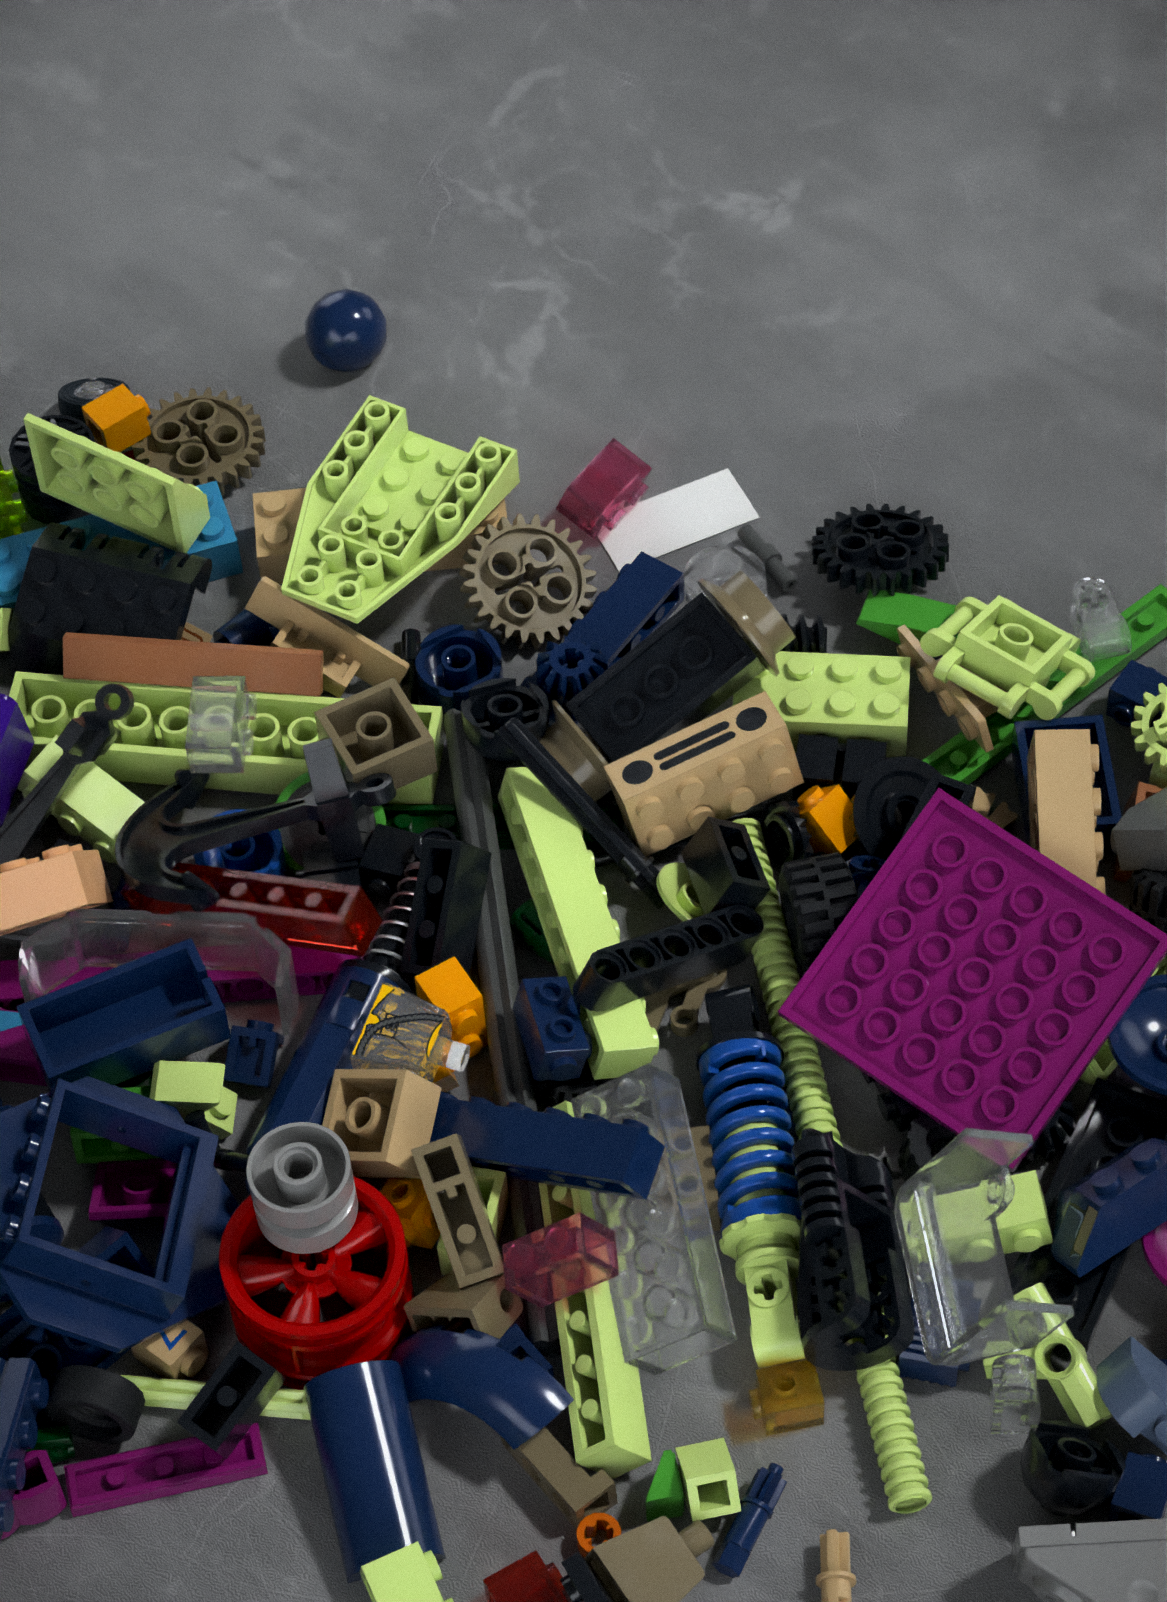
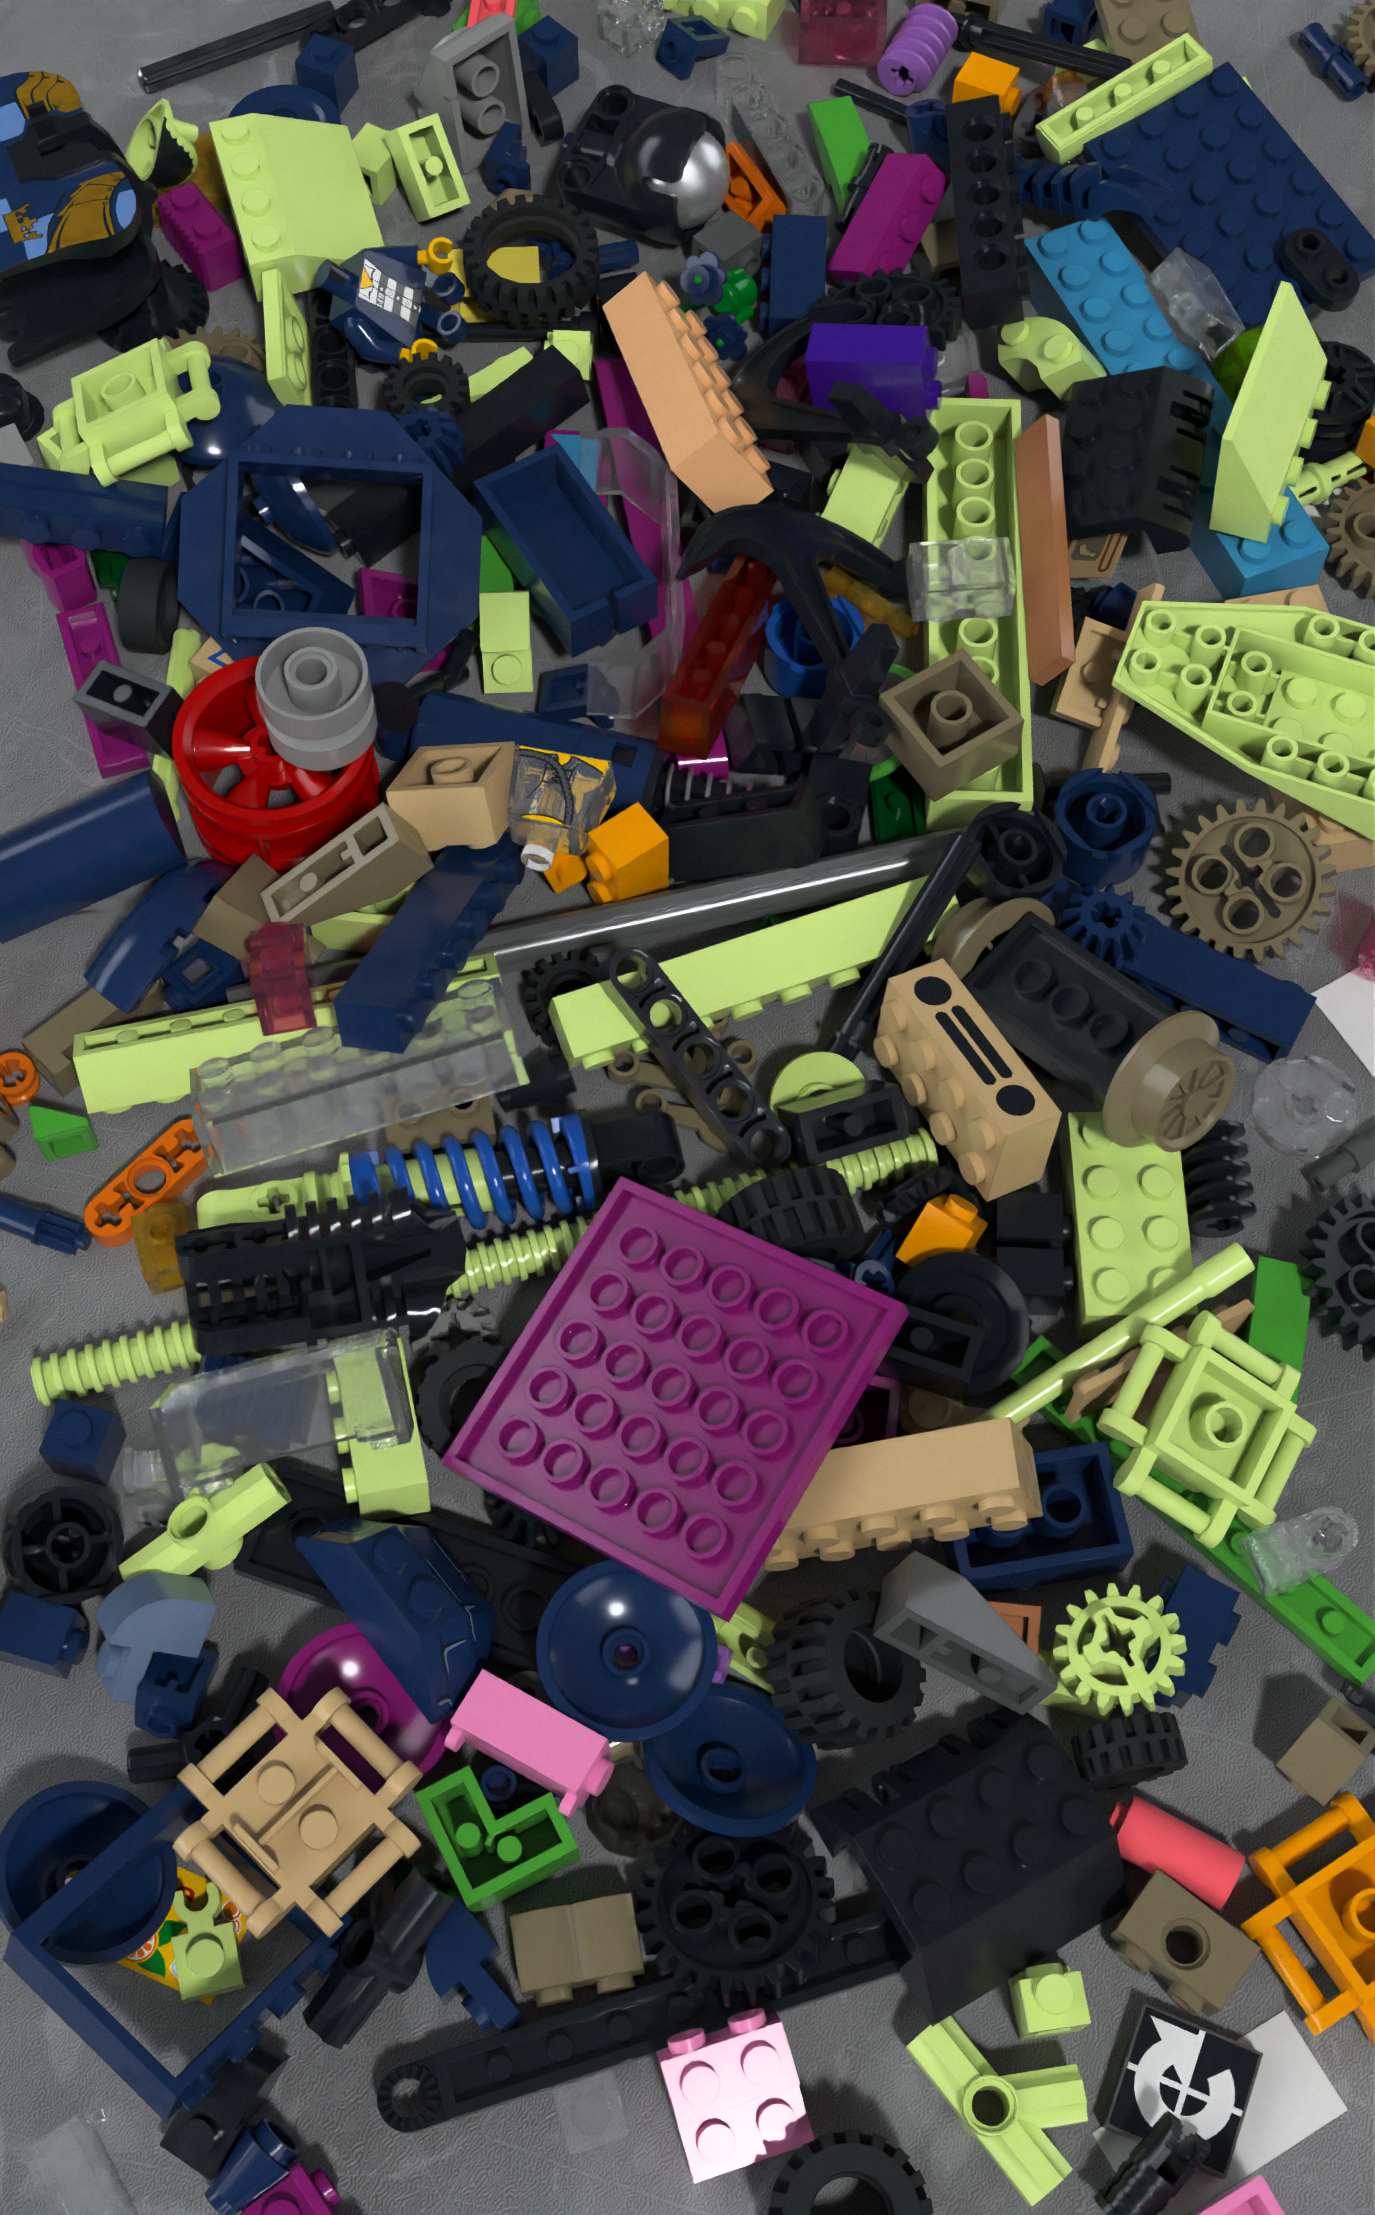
camera: 80 degrees right, 10 degrees up
dark blue brick [512,976,592,1081] -> none
yellowish green brick [675,1438,742,1522] -> none
none -> dark blue brick [39,1399,127,1487]
none -> orange beam [84,1119,217,1247]
none -> clear yellow tile [825,566,922,641]
none -> yellowish green piece [964,1242,1255,1425]

